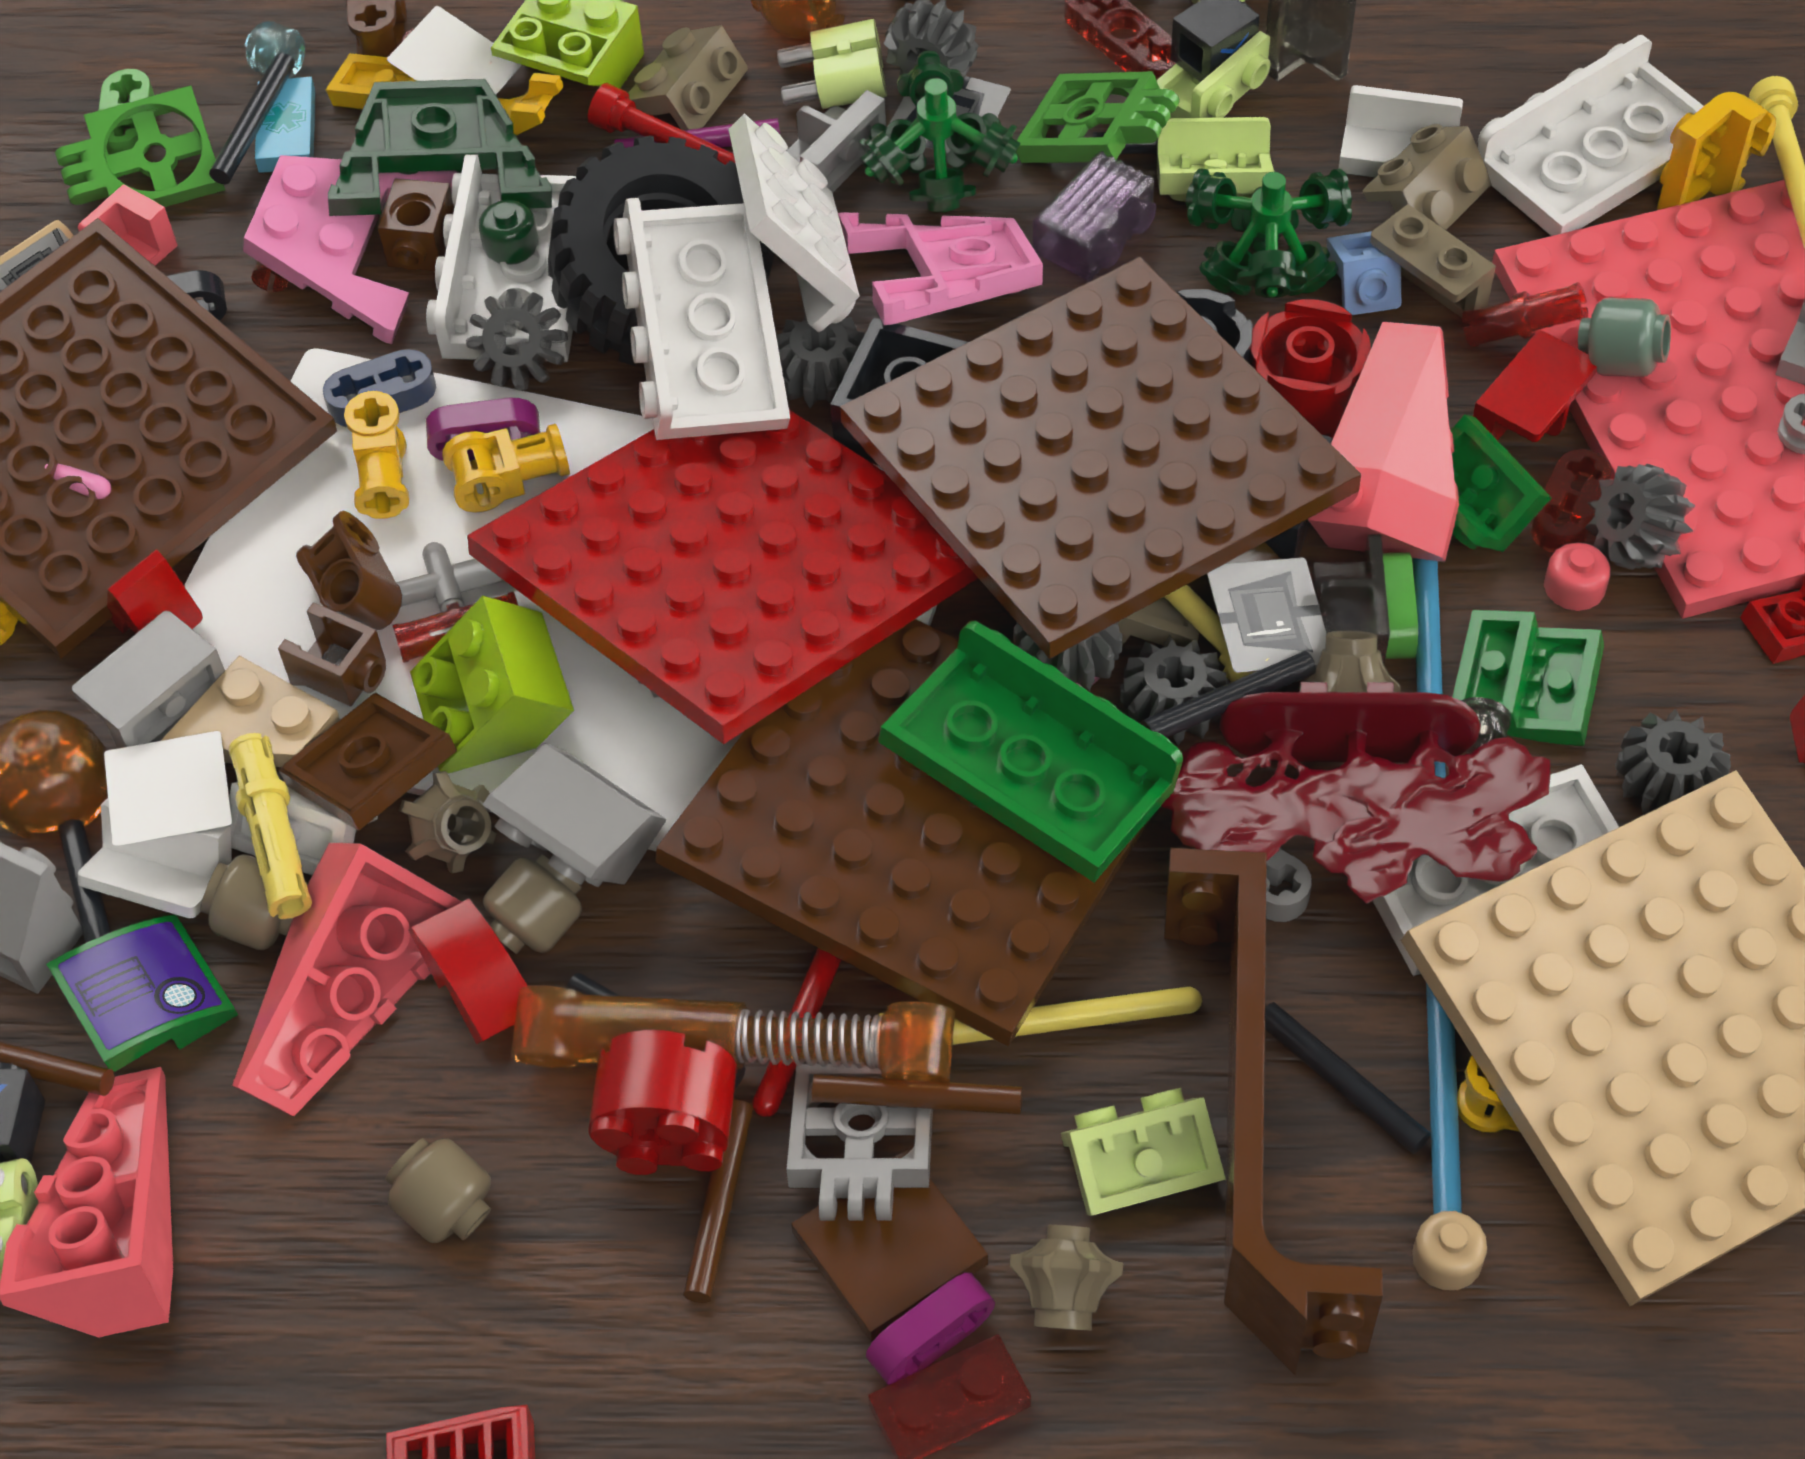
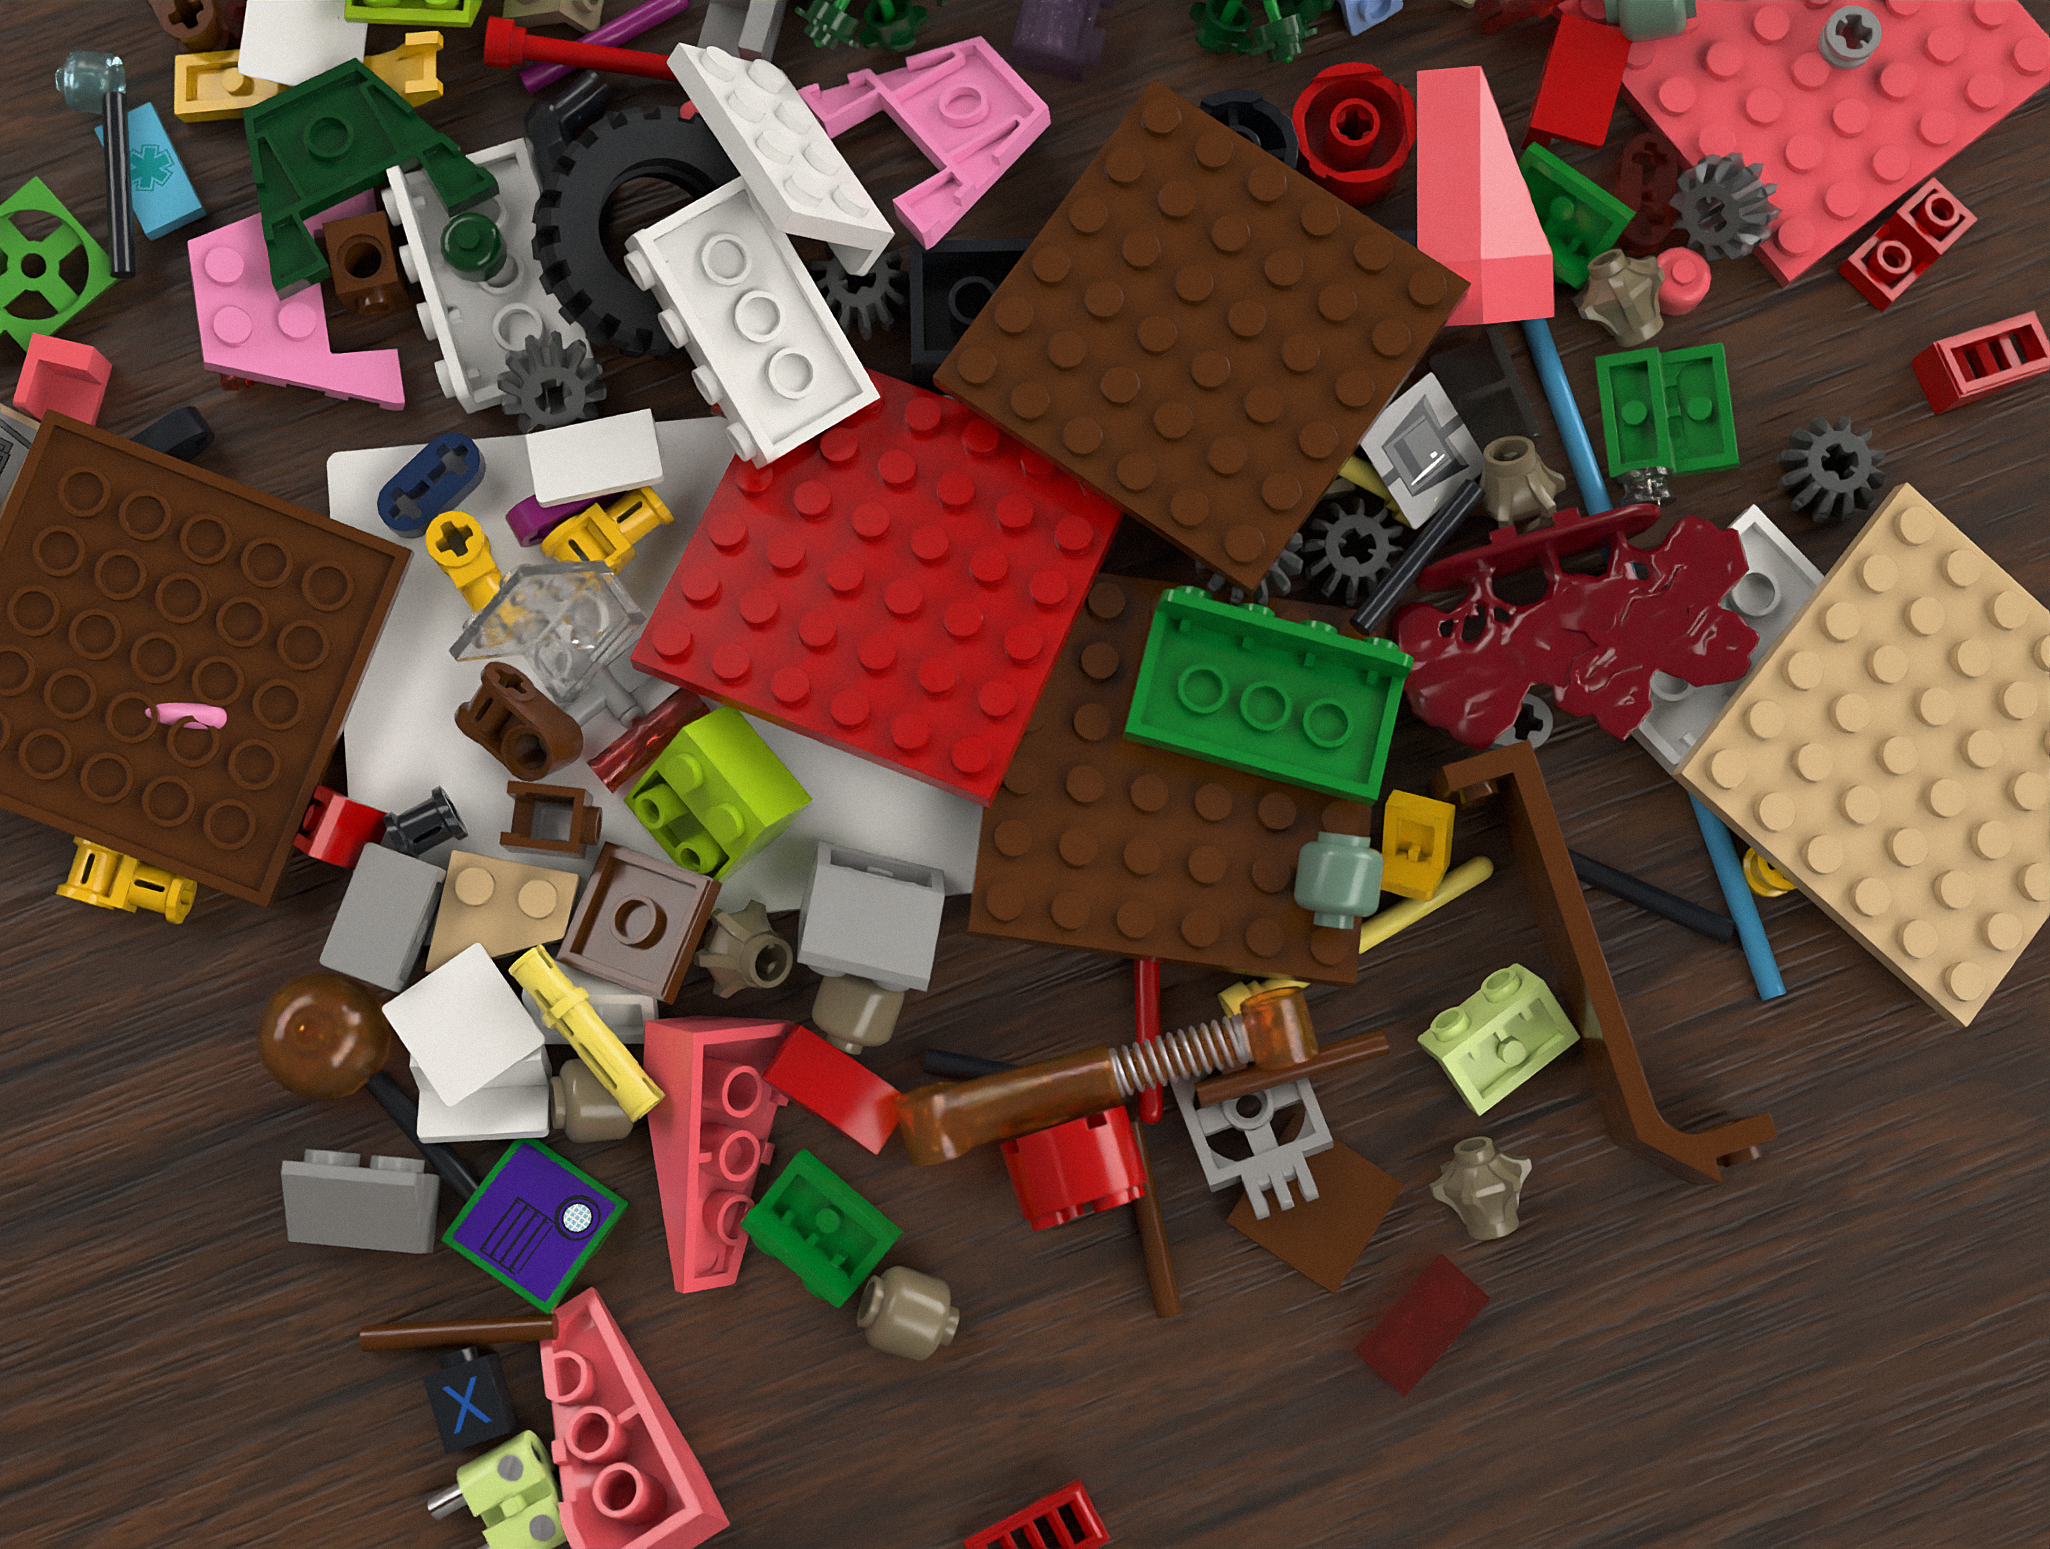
camera: 25 degrees left, 25 degrees up
magenta beam [865,1273,996,1387] -> none
bright green beam [1375,552,1418,659] -> none
tan piece [1412,1211,1487,1290] -> none
none -> black bush [382,786,468,860]
none -> clear bracket [449,560,646,704]
none -> white panel [525,408,665,508]
none -> green bracket [740,1148,904,1308]
none -> sand green head [1294,831,1384,929]
none -> yellow bracket [1380,789,1455,902]
none -> dark tan rock [1572,249,1666,347]

